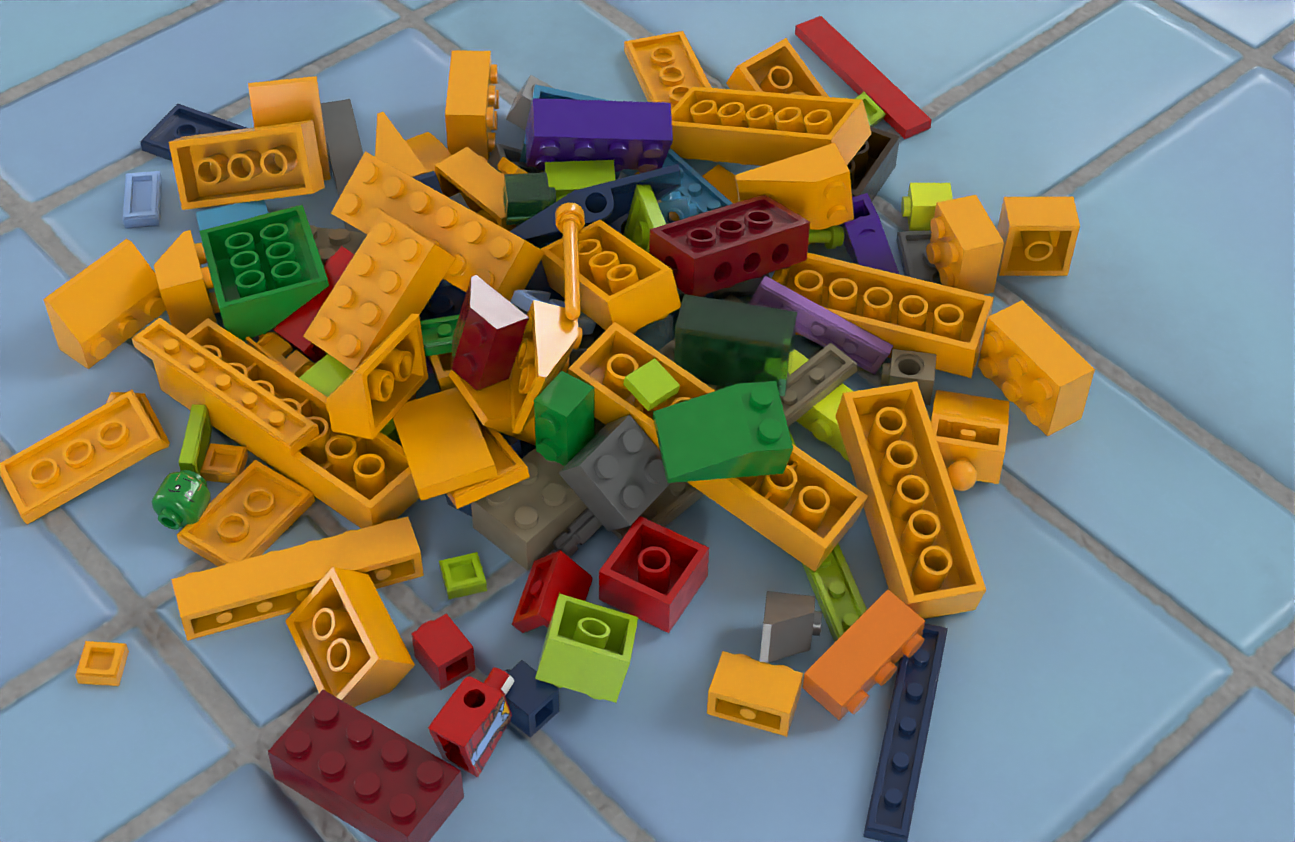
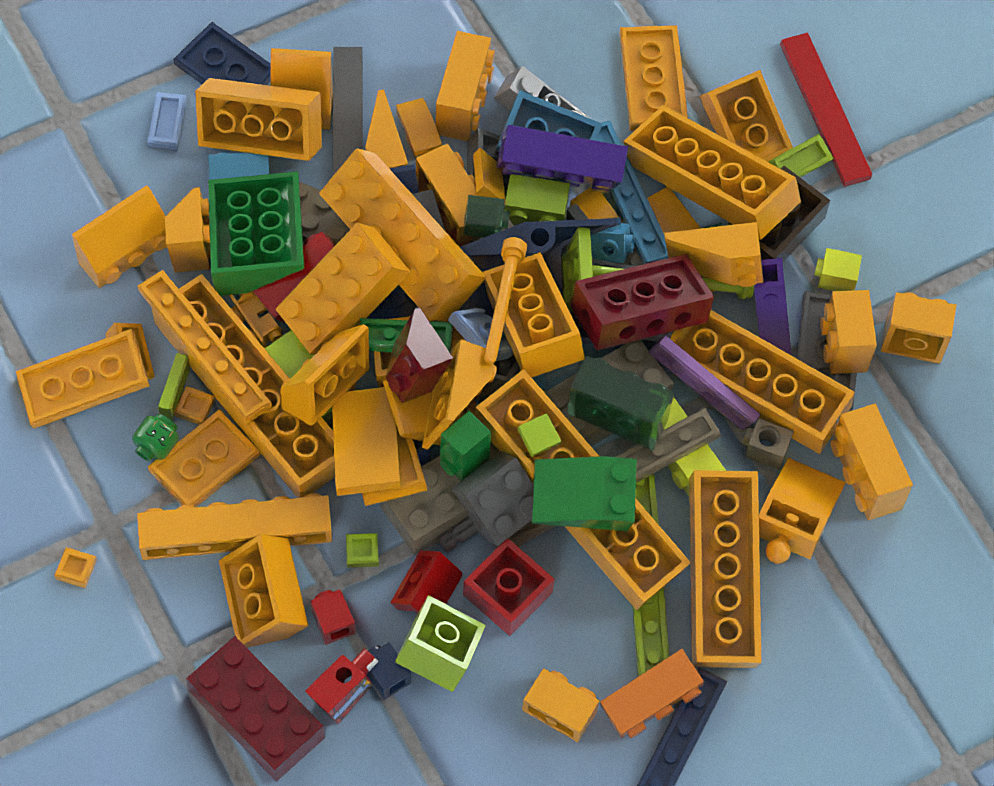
camera: 10 degrees right, 15 degrees up
dark grey slope [759,591,822,663] -> none

